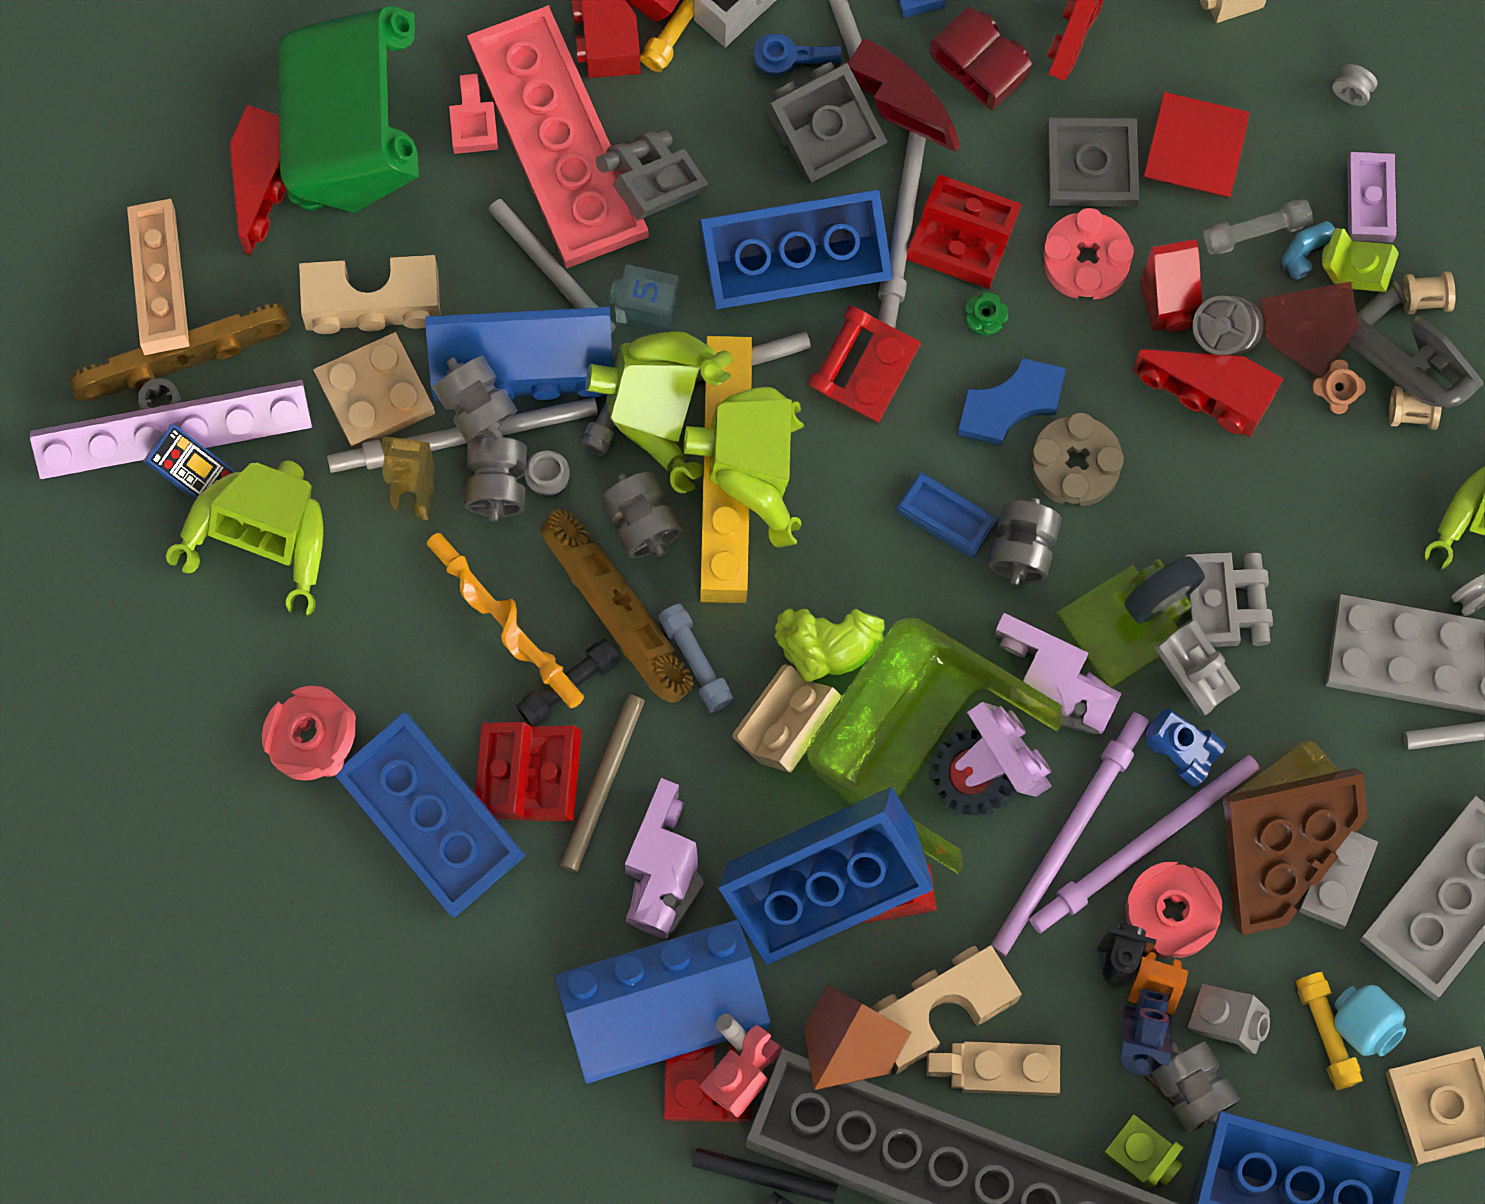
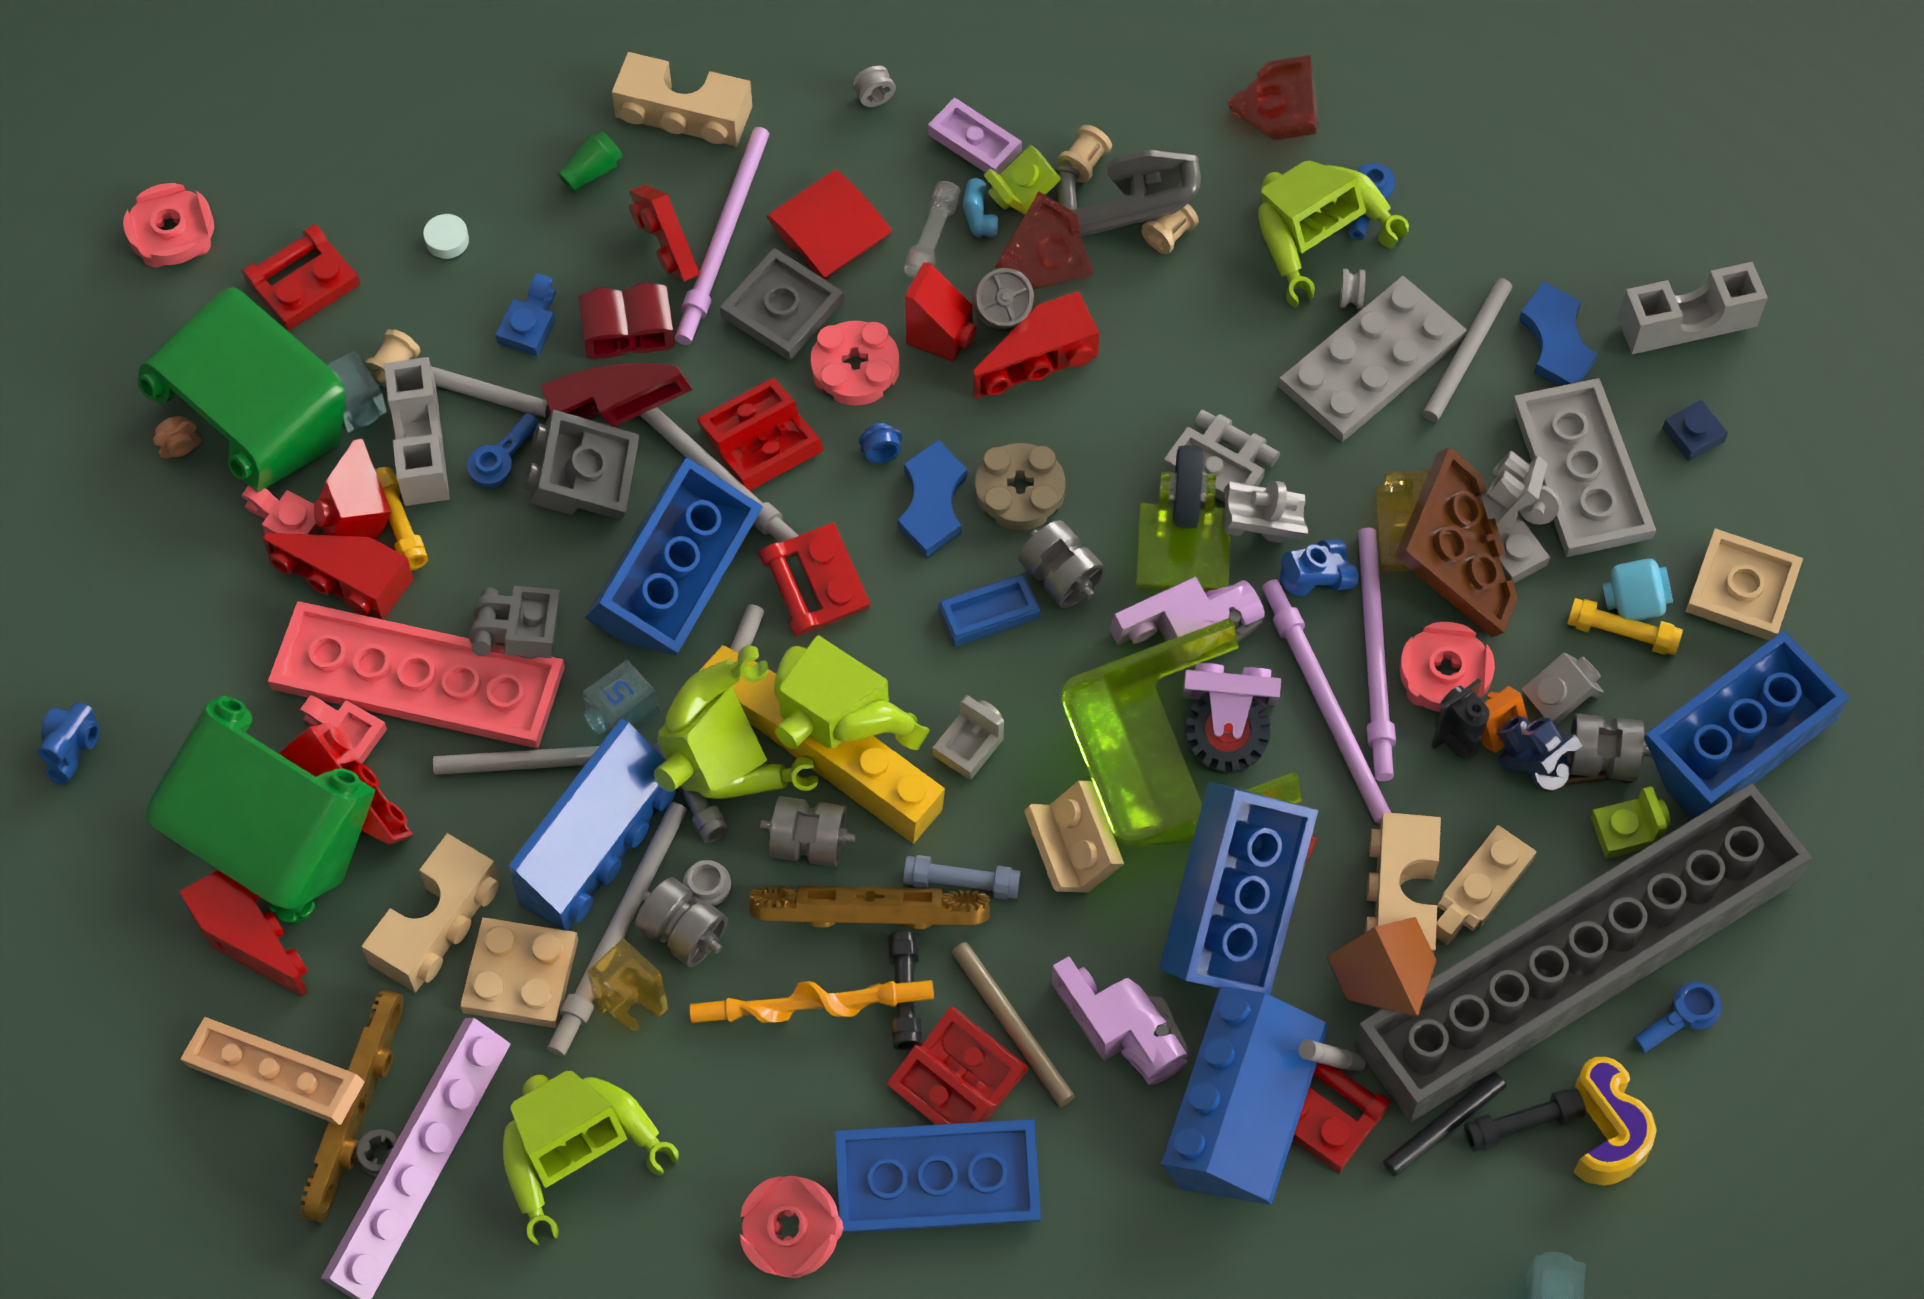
camera: 50 degrees left, 10 degrees down
tile [143,424,236,501] -> none
flat silver wheel [432,355,518,442] -> none
coral plate [699,1025,783,1118] -> none
lime hair [775,608,885,682] -> none
green plate [965,292,1009,336] -> none
nougat plate [1312,360,1366,414] -> none
none -> red slope [278,723,414,844]
none -> lavender bar [674,127,769,345]
none -> blue plate [859,423,902,464]
none -> light grey bracket [932,695,1004,781]
none -> light grey hips [1486,451,1560,530]

